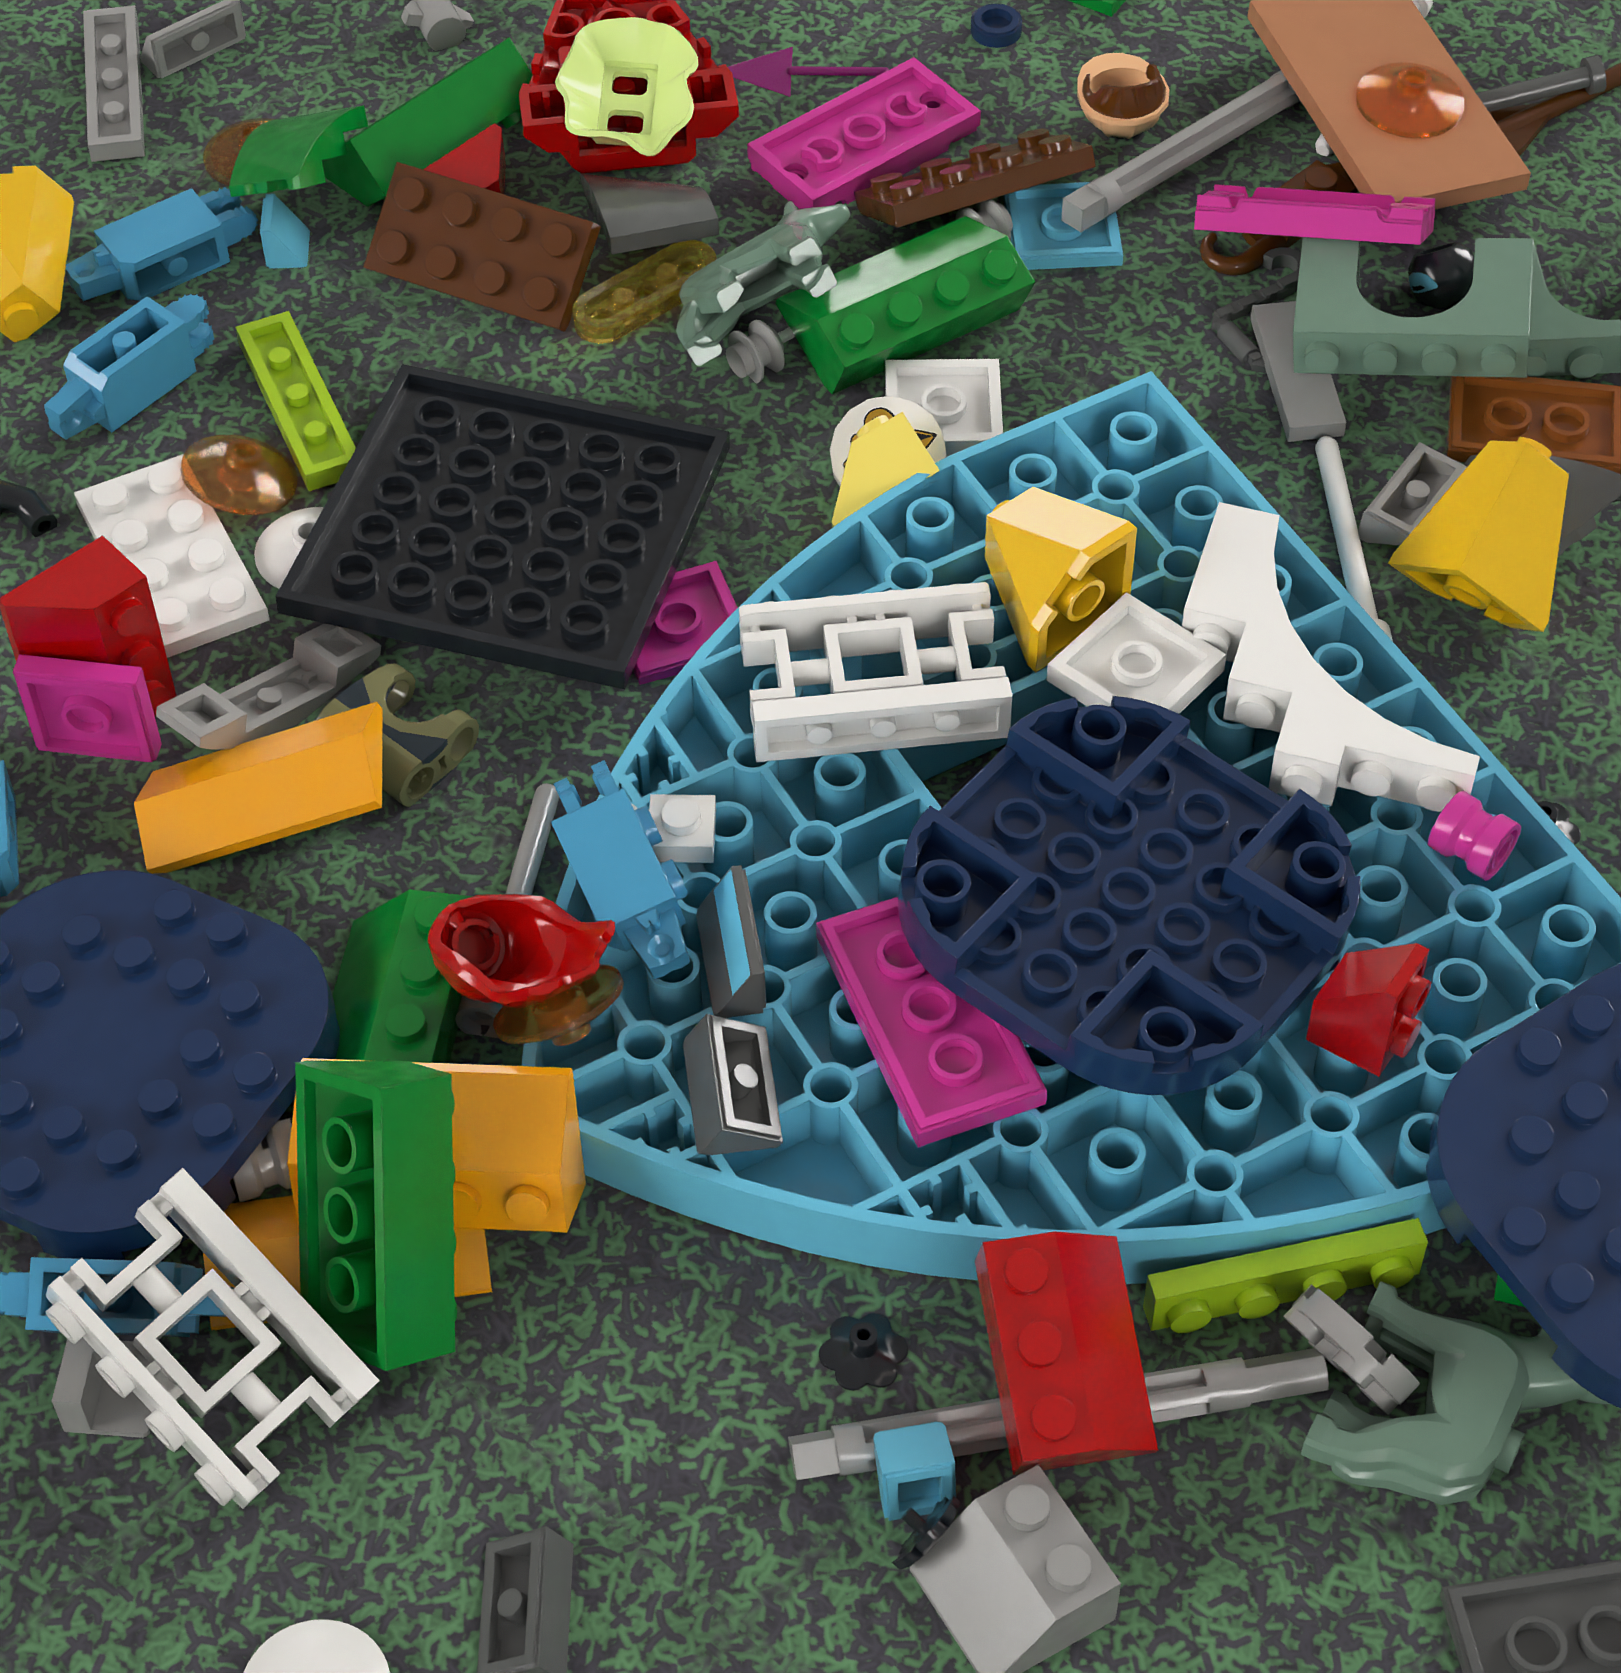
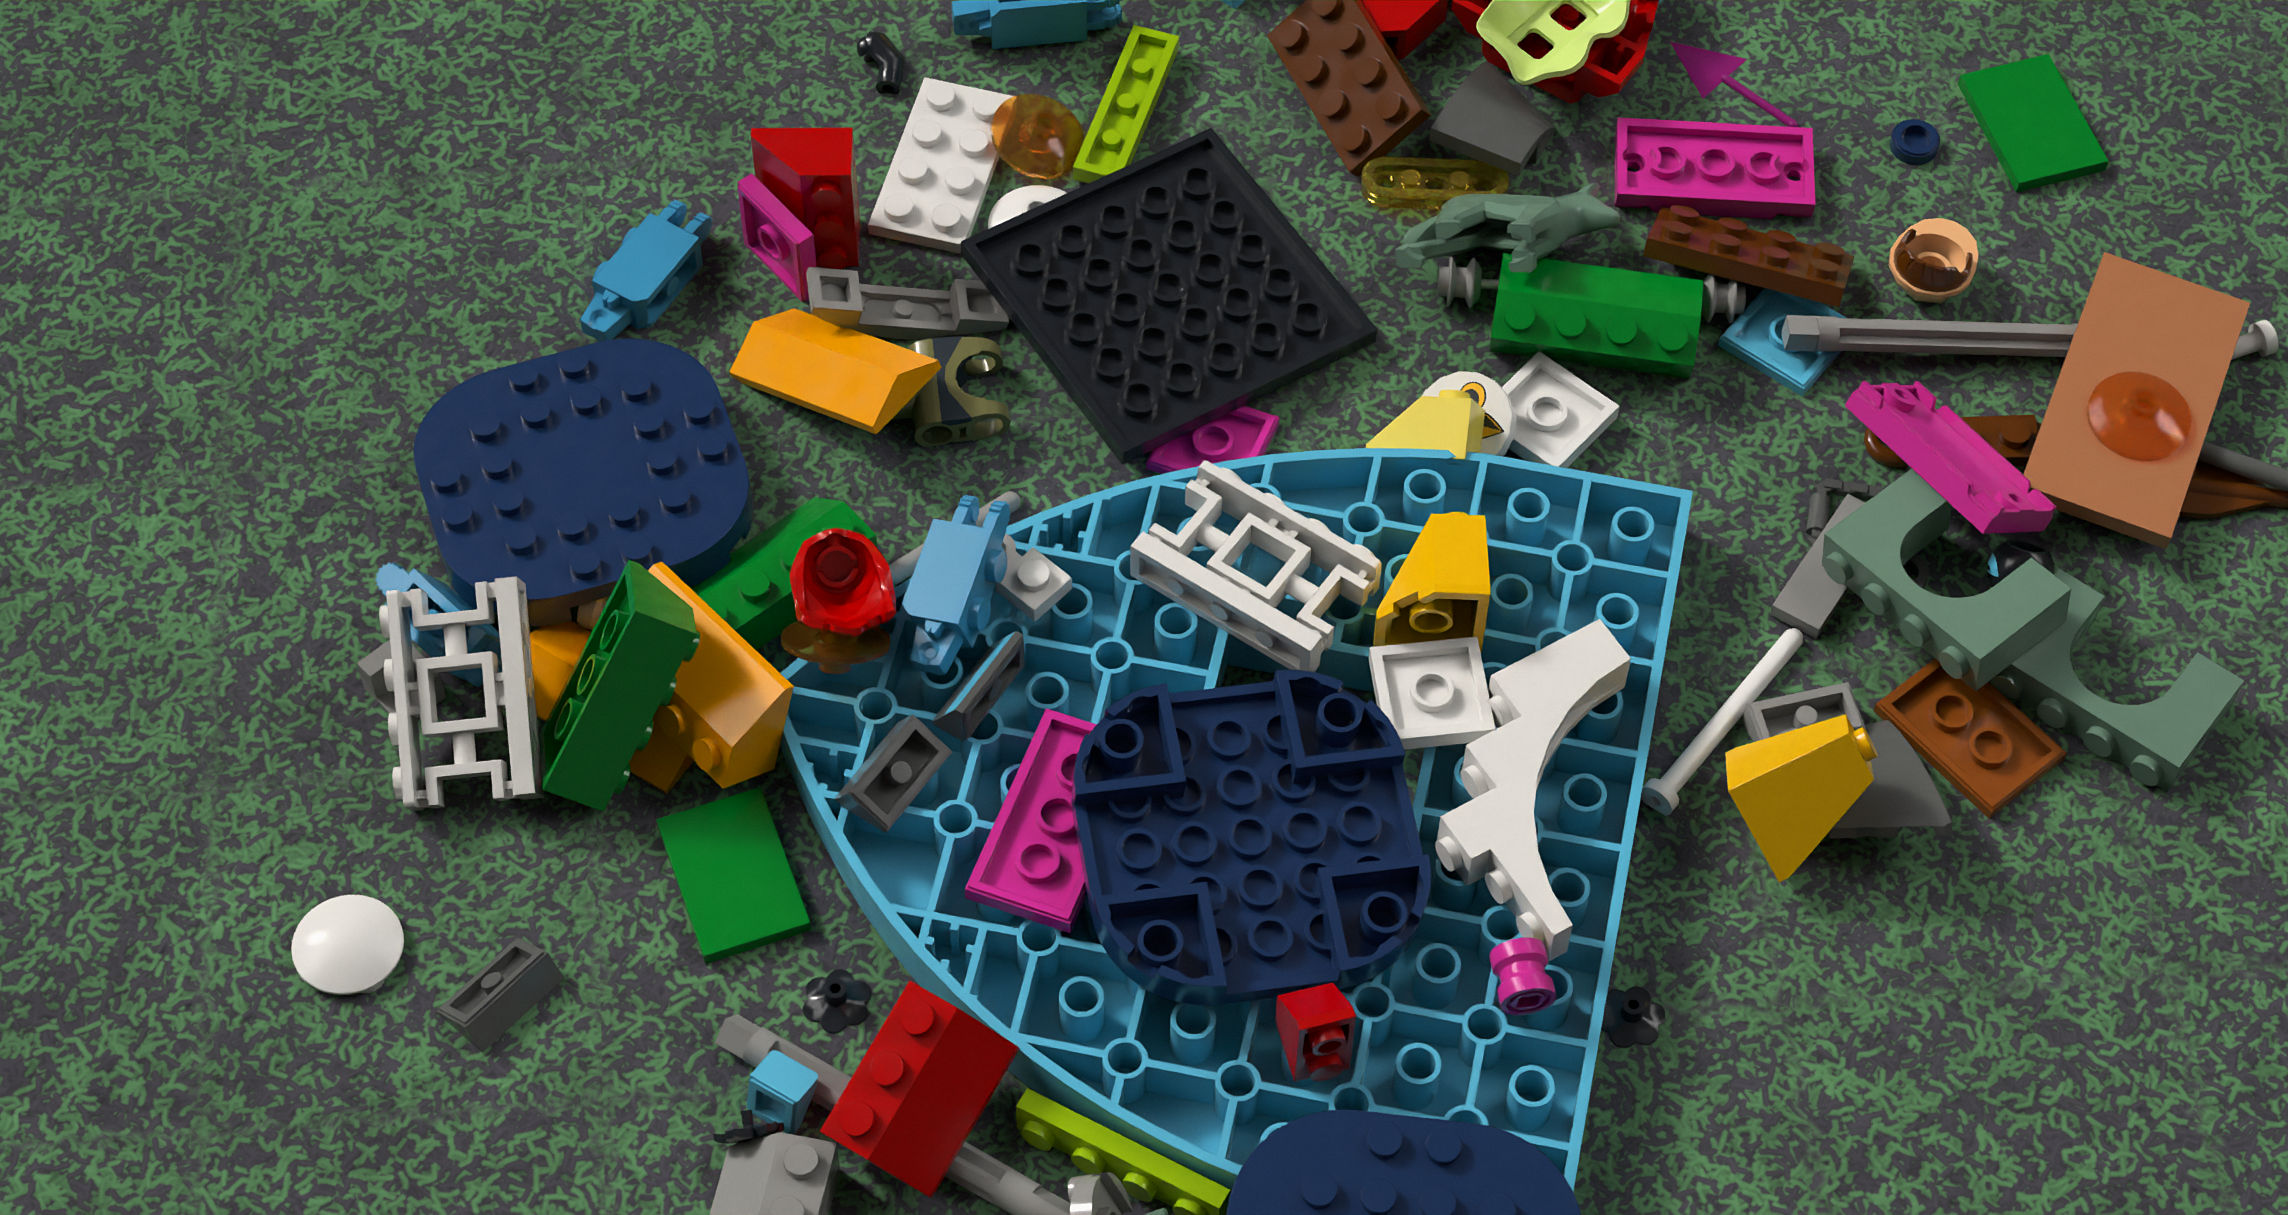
camera: 40 degrees right, 5 degrees up
none -> green tile [656,787,811,964]

